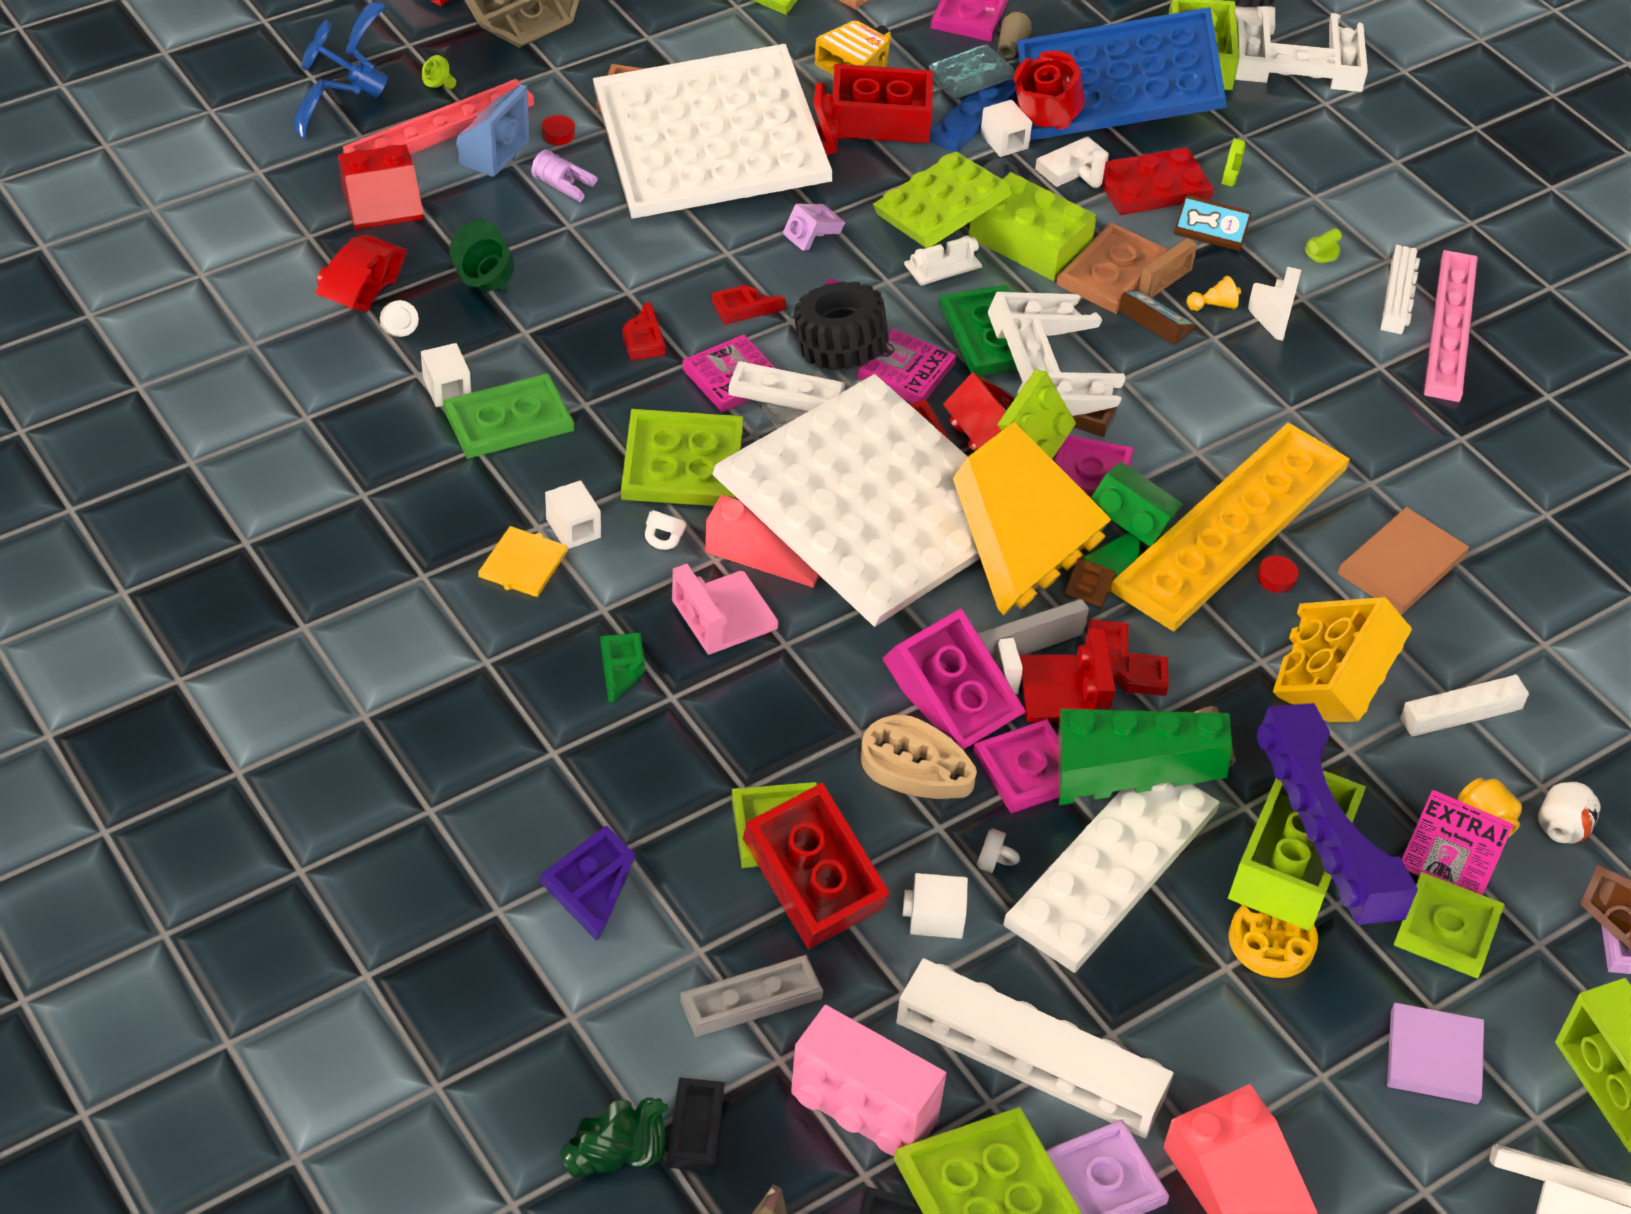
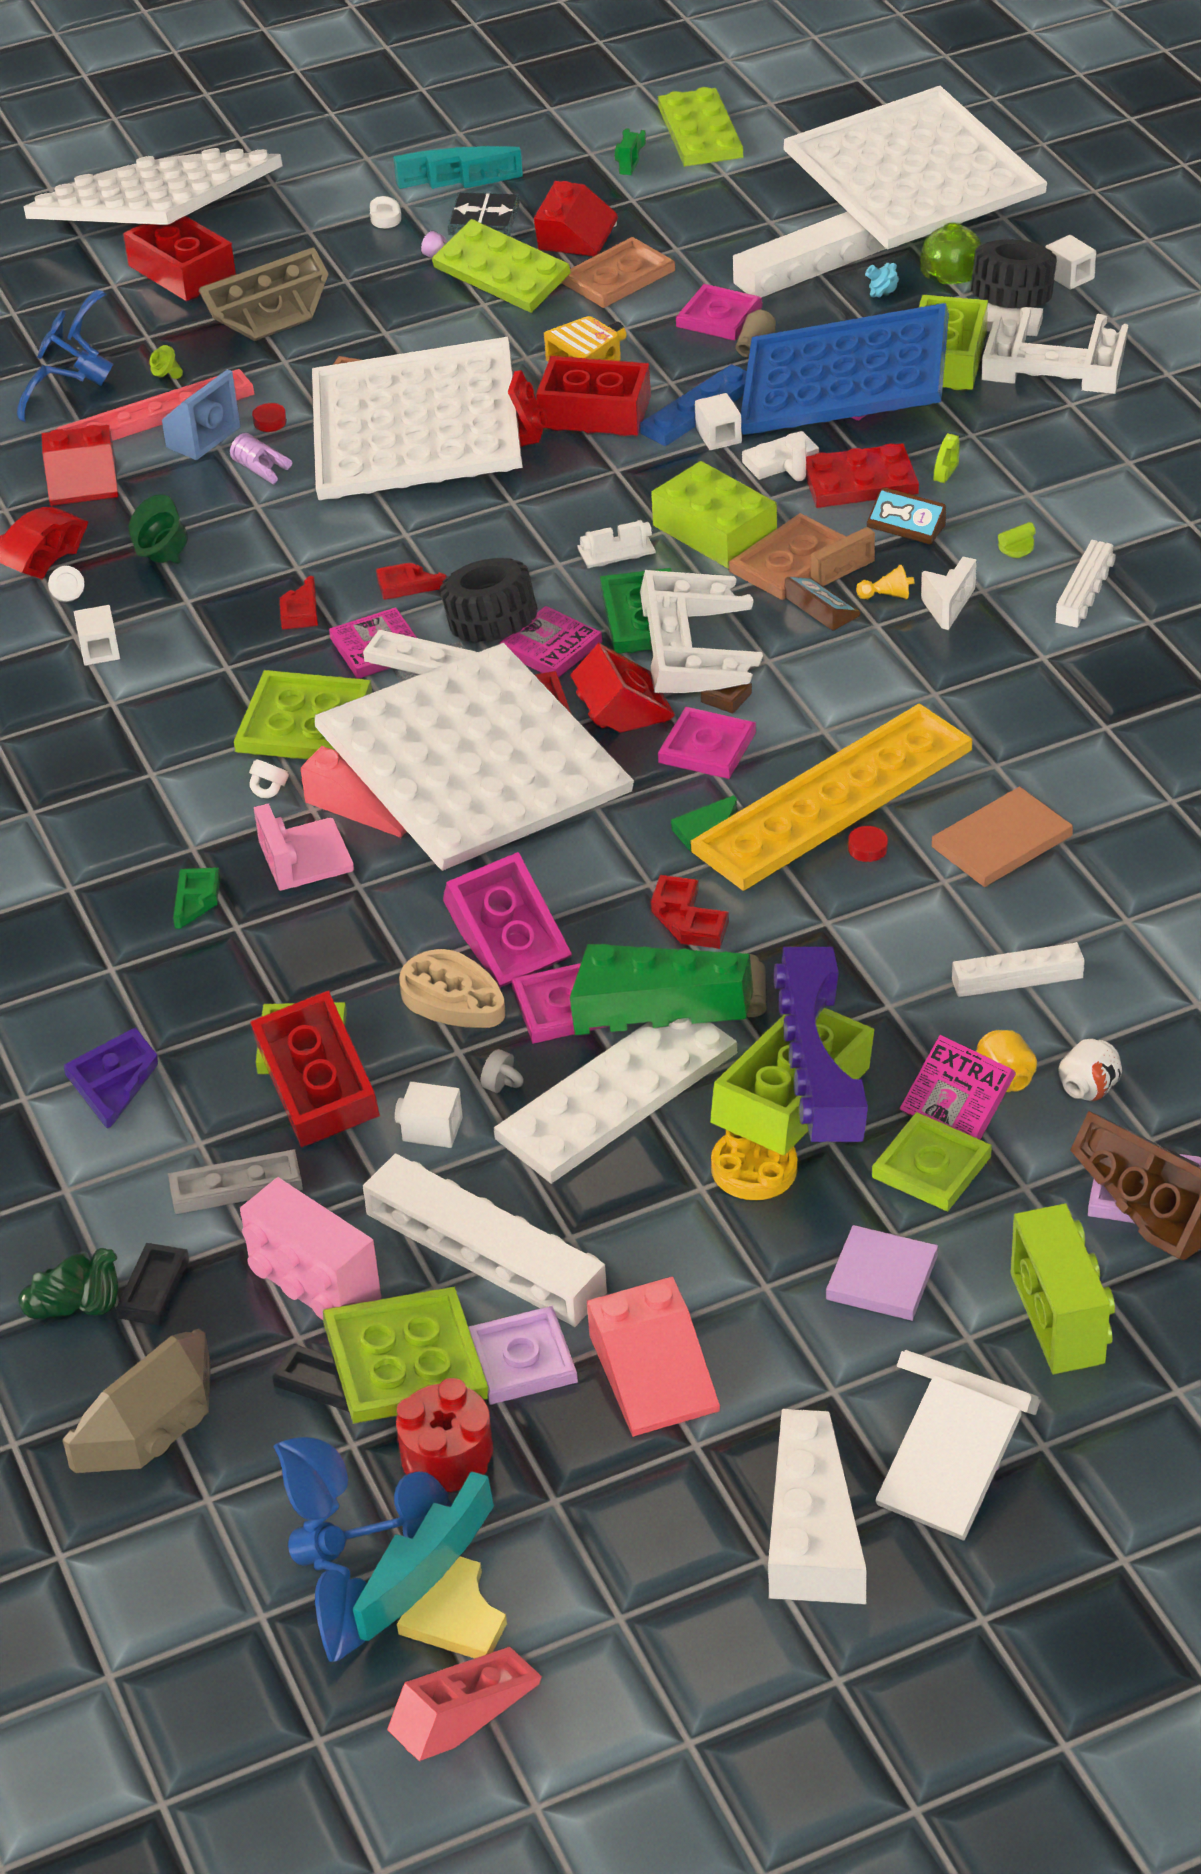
camera: 15 degrees right, 5 degrees down
bright green tile [443,373,574,459] -> none
yellow piece [478,526,568,597] -> none
white brick [545,480,601,549] -> none
lavender bracket [783,204,845,251] -> none
lime plate [873,151,1012,248] -> none
clear light blue tile [929,44,1014,99] -> none
yellow slope [953,422,1111,615] -> none
light grey tile [977,599,1089,661] -> none
white tile [995,638,1023,695] -> none
lime plate [997,370,1076,459] -> none
red brick [1014,51,1085,129] -> none
red bracket [1019,628,1115,723] -> none
reddish brown tile [1064,558,1116,610] -> none
green brick [1091,461,1183,547] -> none
yellow wedge [1273,597,1412,722] -> none
bright pink tile [1424,250,1478,402] -> none

